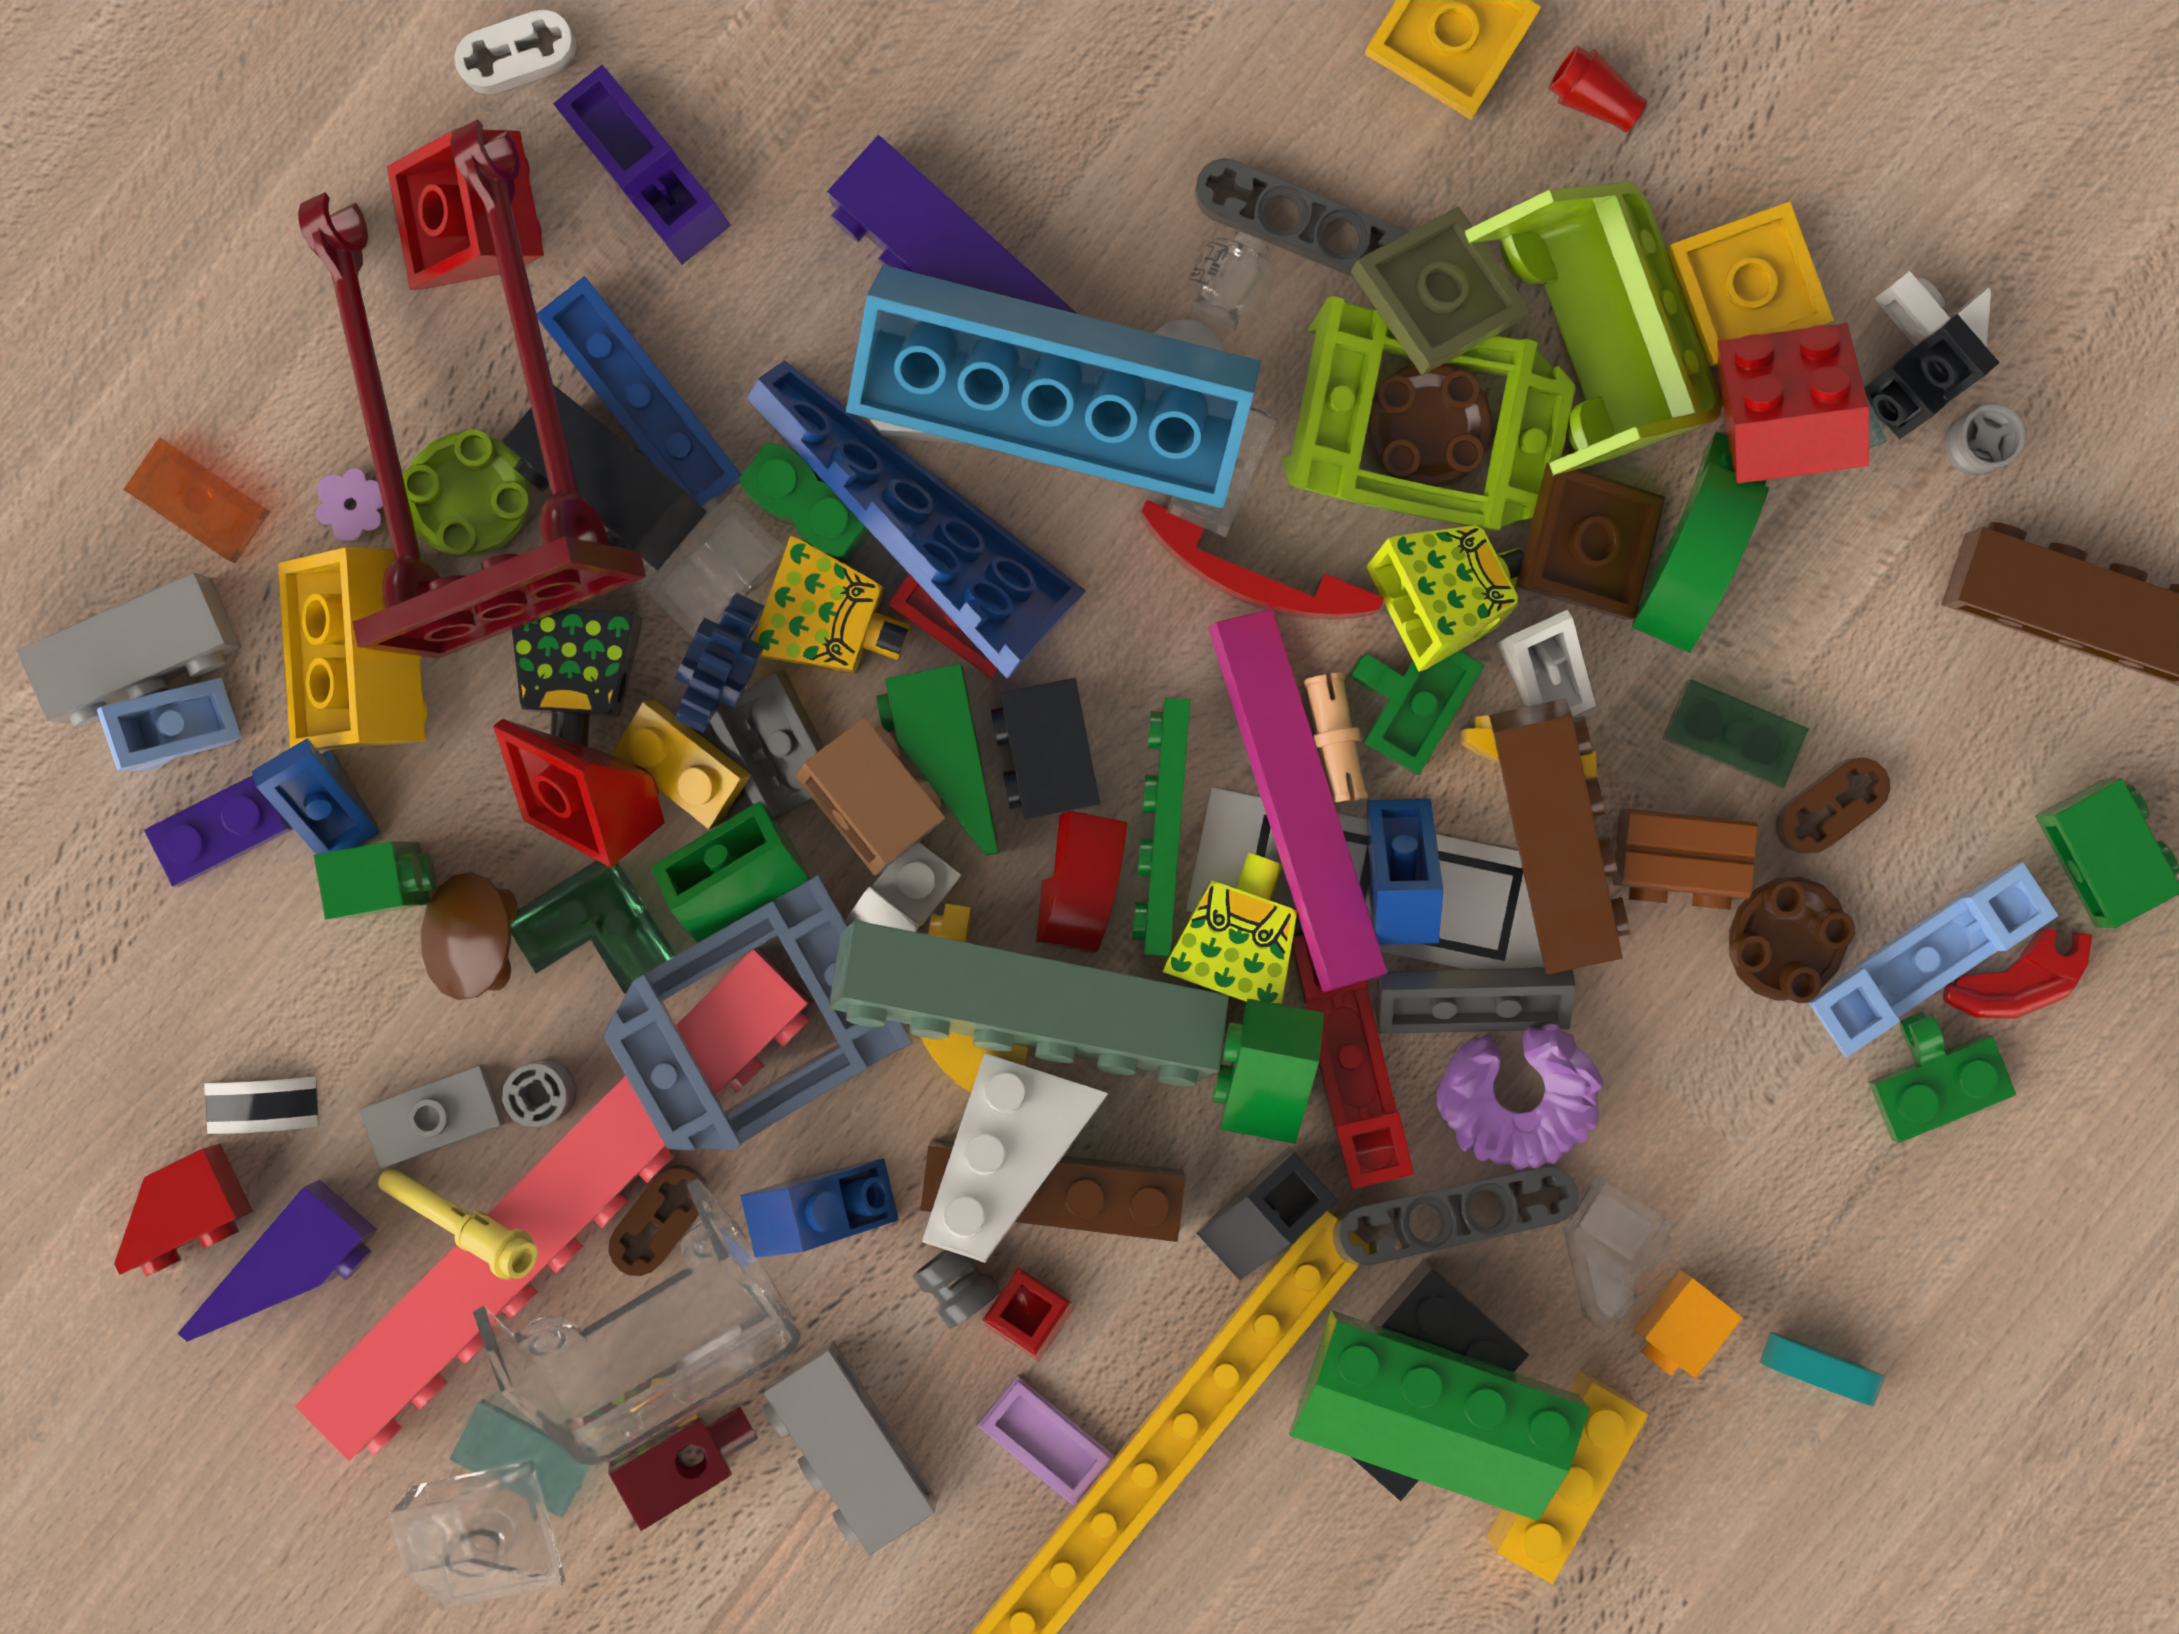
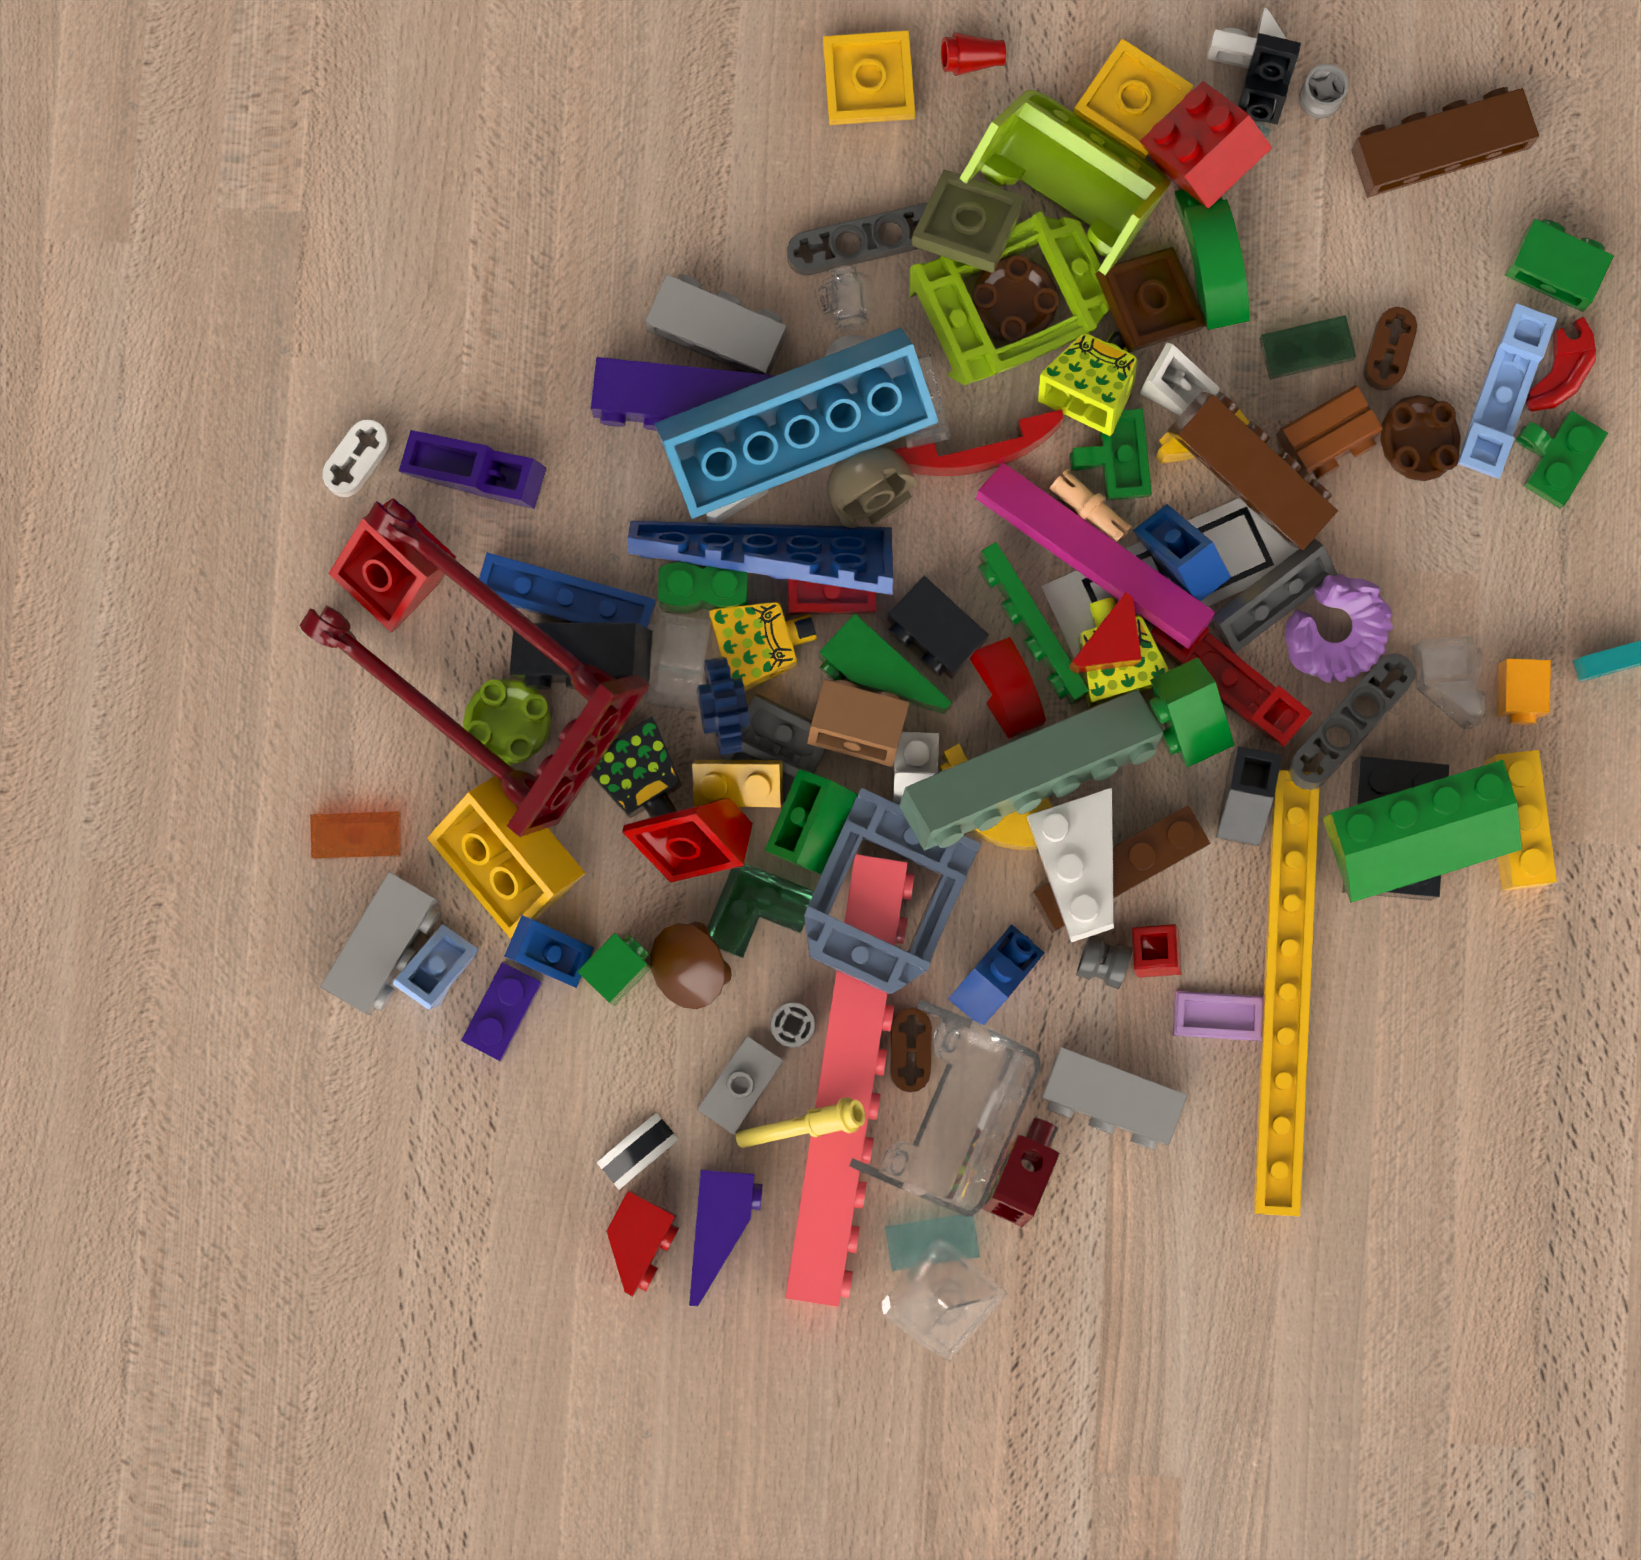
camera: 40 degrees left, 5 degrees down
lavender plant [316,468,384,542] -> none
none -> light grey brick [645,274,787,375]
none -> dark tan cylinder [827,445,918,528]
none -> red slope [1069,592,1142,673]

